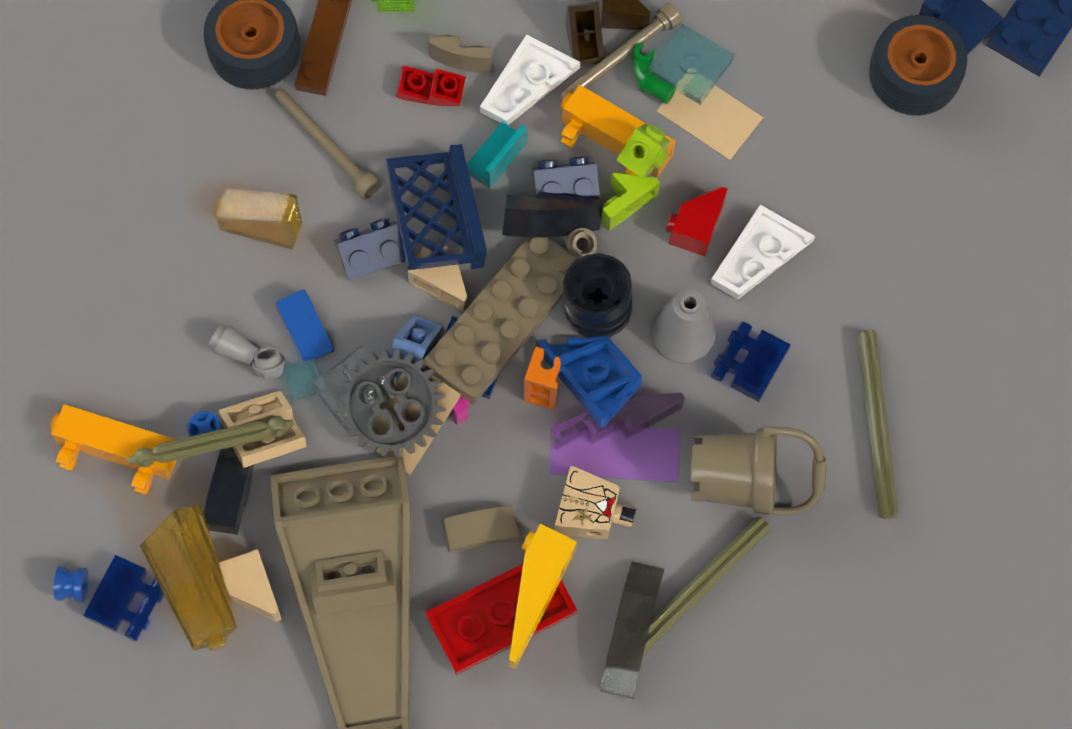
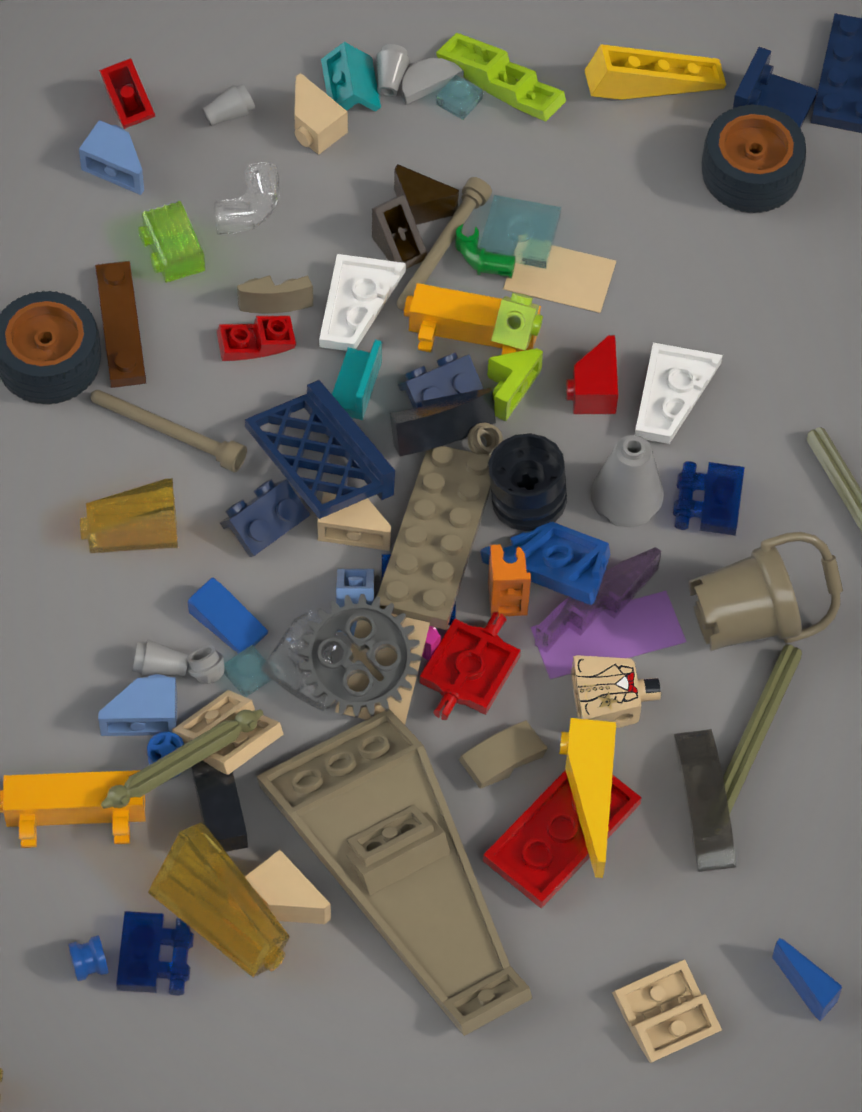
camera: 20 degrees left, 10 degrees down
none -> medium blue slope [98,674,177,736]
none -> red plate [419,612,521,720]

